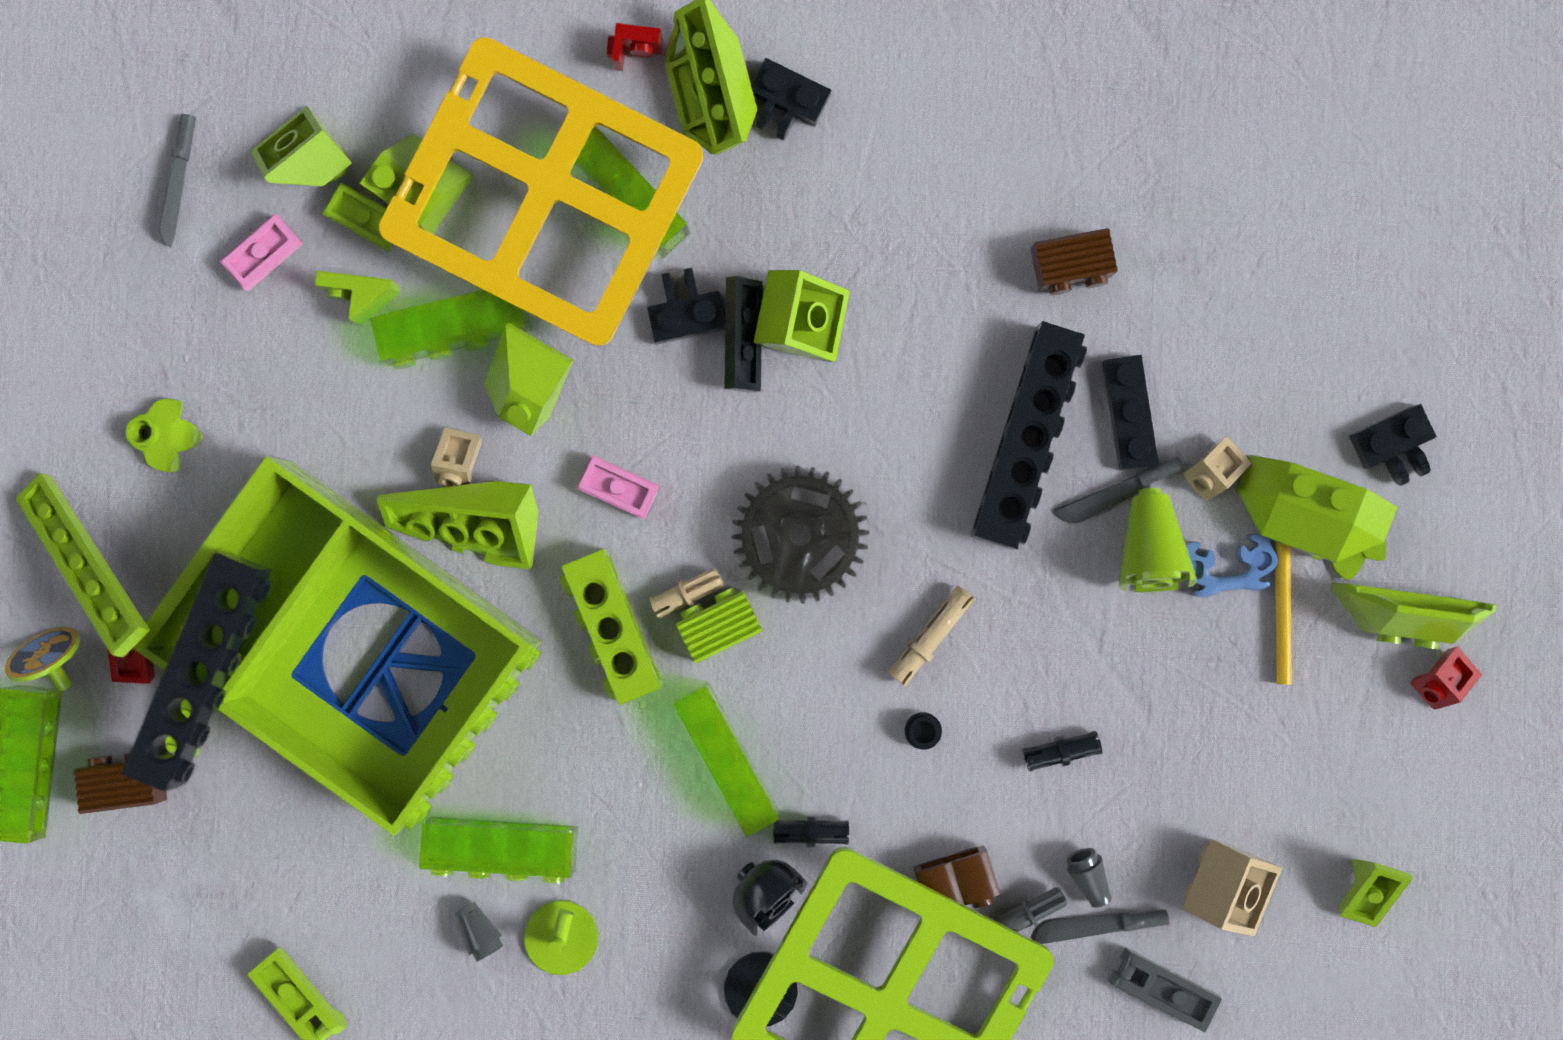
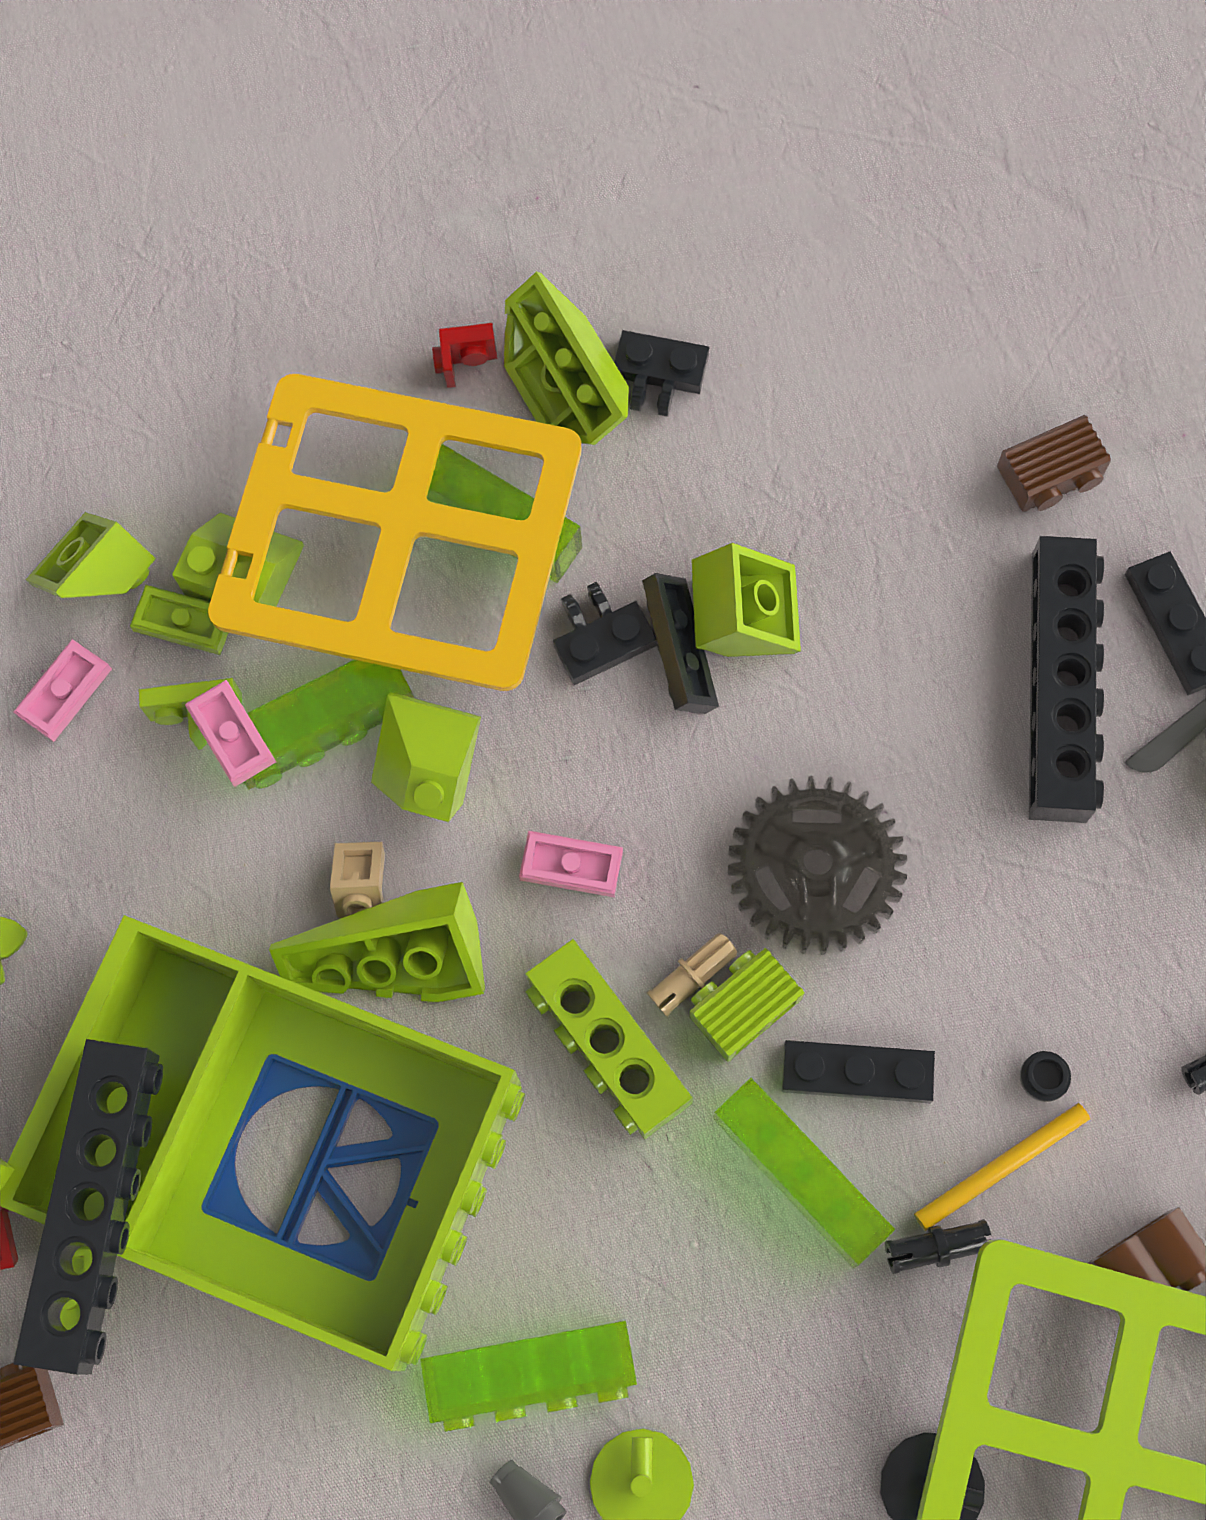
camera: 15 degrees left, 15 degrees down
black cylinder [732,859,808,936] -> none
tan pin [887,585,975,687] -> none
none -> bright pink plate [185,680,276,787]
none -> black plate [782,1040,935,1103]
none -> yellow bar [914,1103,1090,1231]

